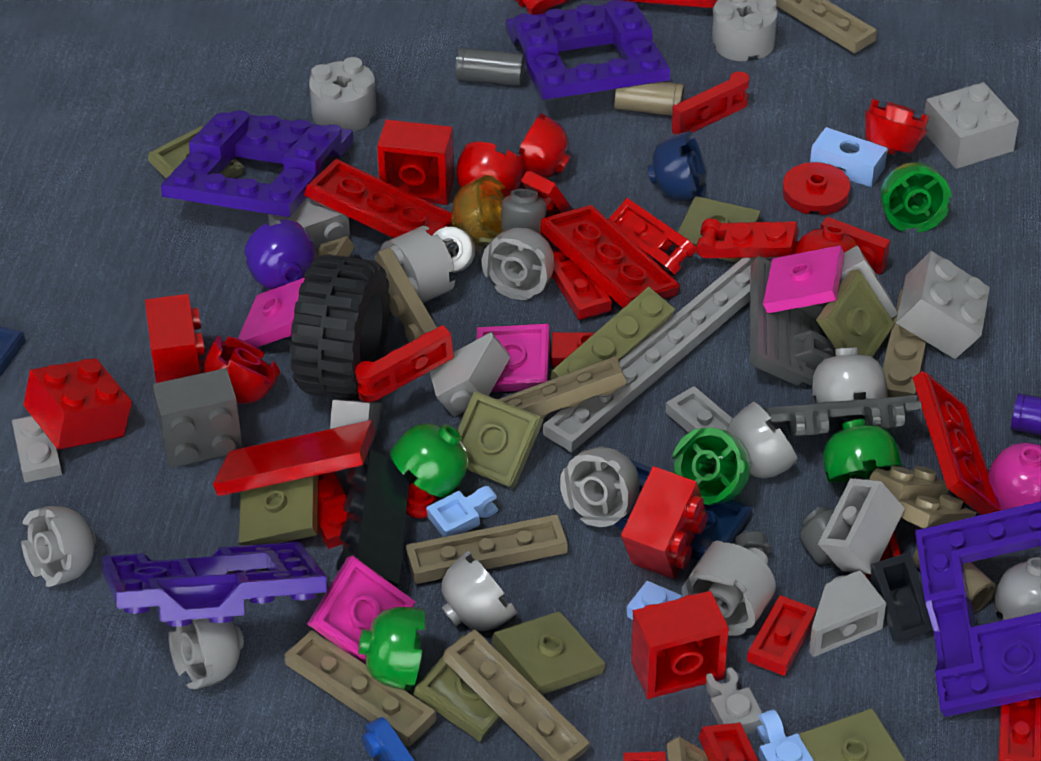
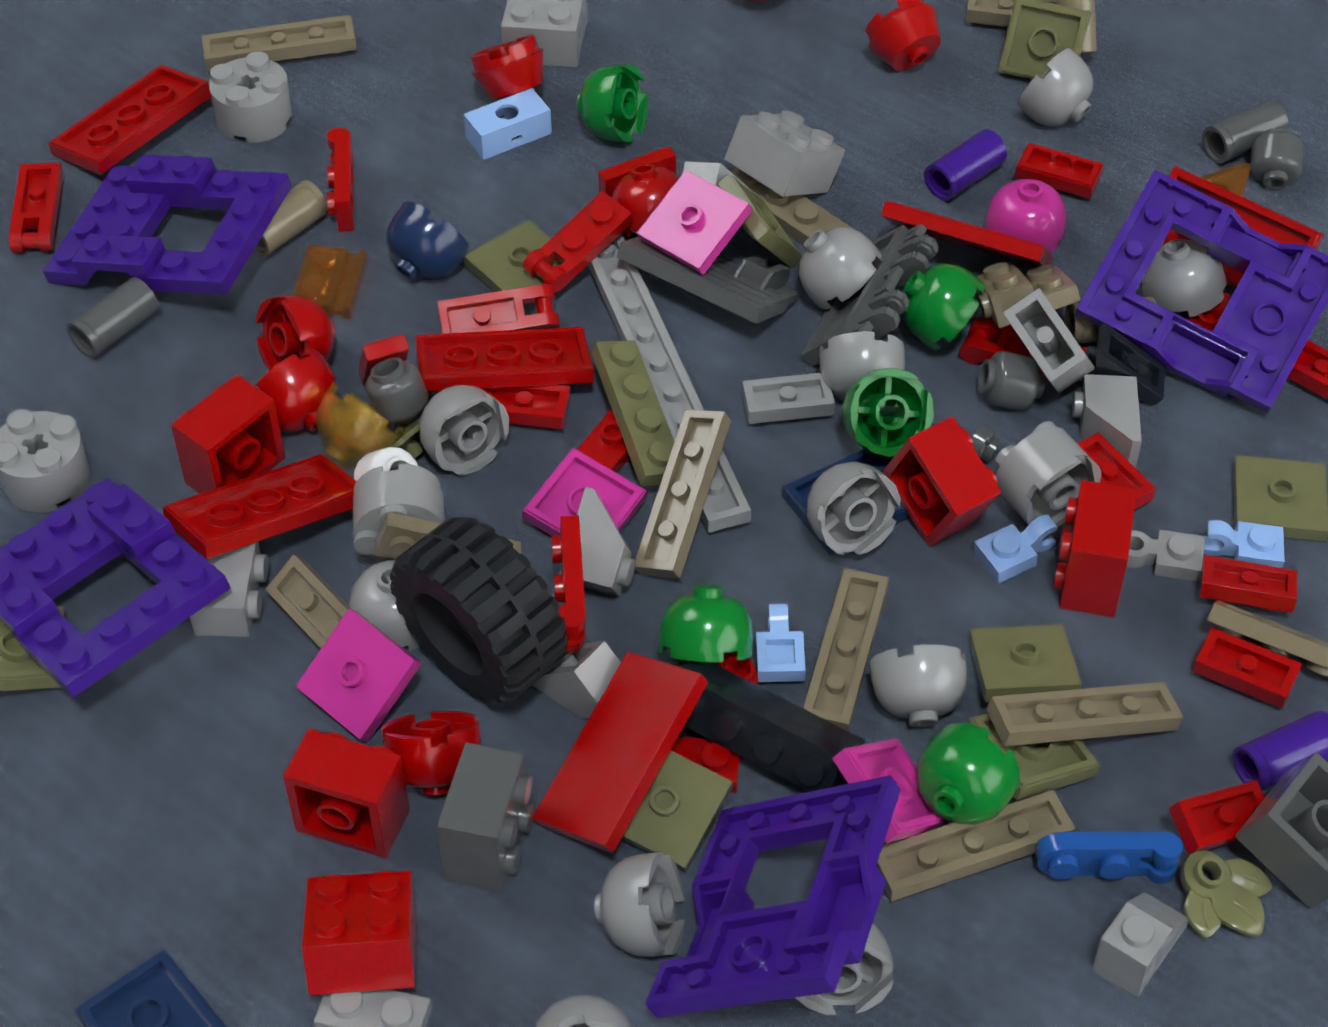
camera: 60 degrees left, 5 degrees up
dark purple cylinder [244,219,317,290] -> none
olive plate [457,391,544,489] -> none
red plate [782,162,851,215] -> none
none -> clear orange plate [292,245,368,319]
none -> light grey cylinder [594,852,685,957]

